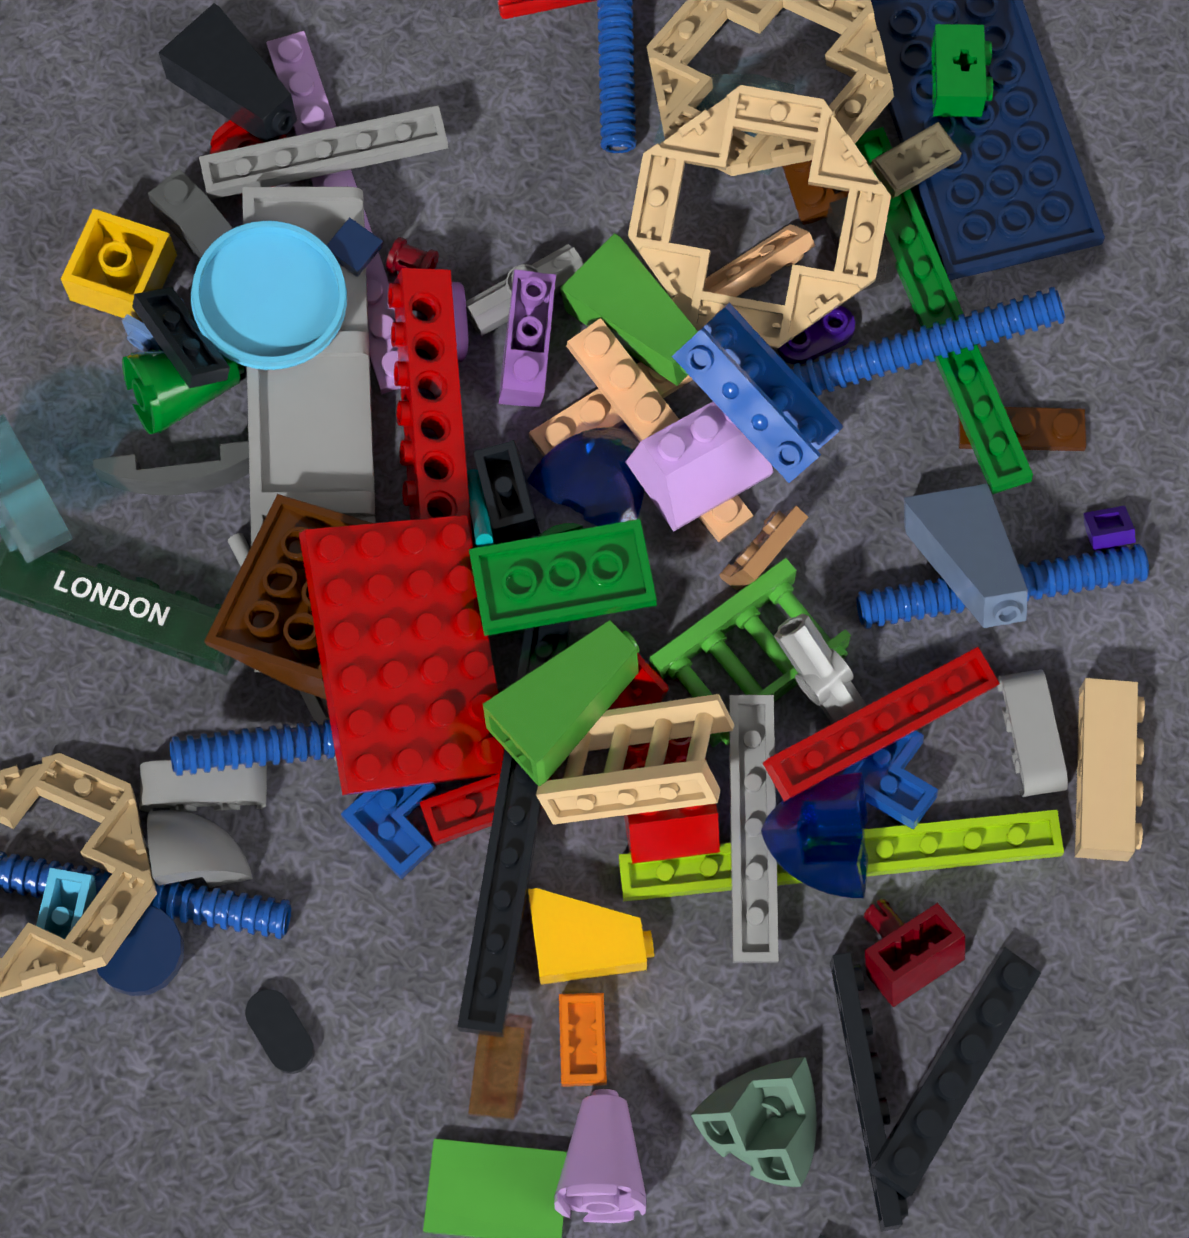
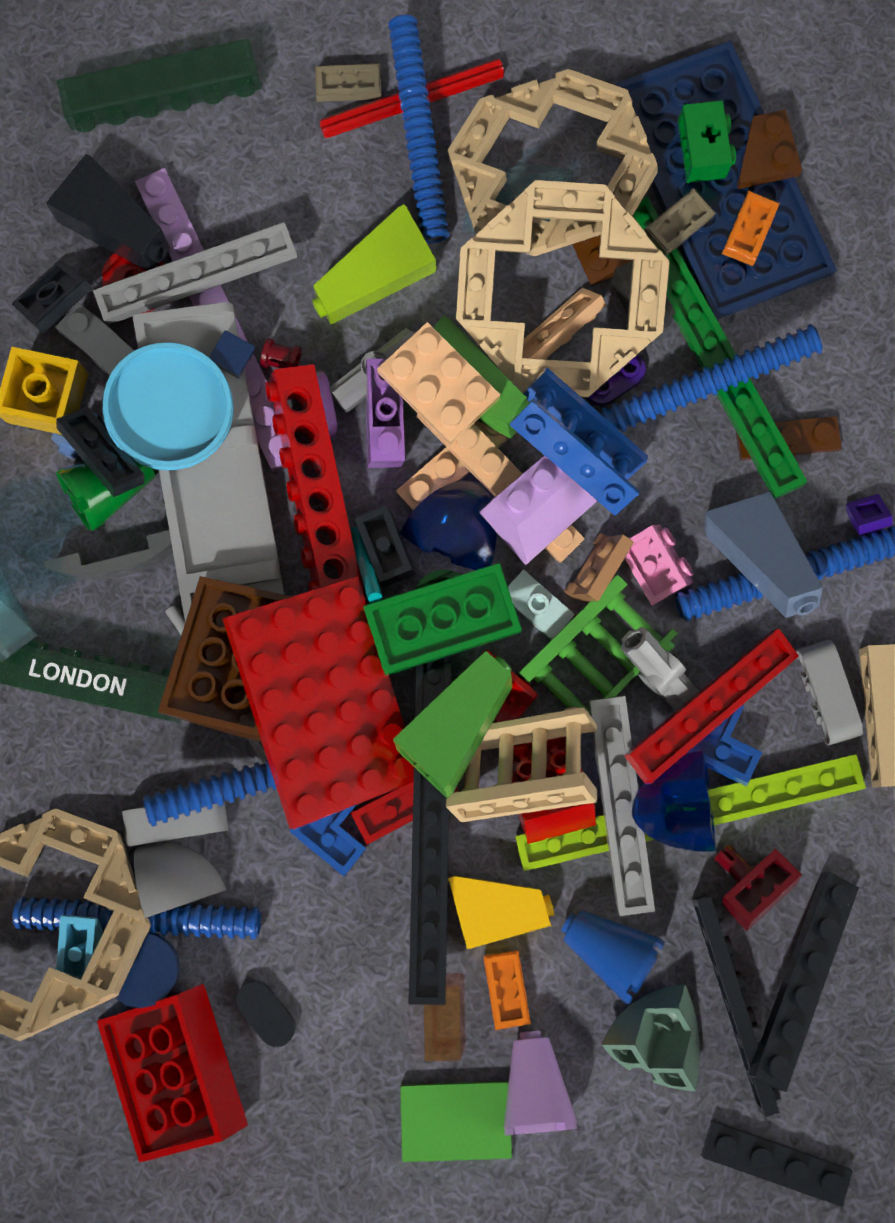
camera: 10 degrees left, 10 degrees up
none -> black tile [12,260,93,334]
none -> red slope [97,983,248,1163]
none -> lime slope [312,204,436,325]
none -> light nougat plate [377,322,500,445]
none -> light aqua plate [508,569,575,640]
none -> blue cone [561,910,666,1005]
none -> bright pink bracket [624,525,694,606]
none -> orange plate [722,191,780,266]
none -> reddish brown wing [737,110,803,189]

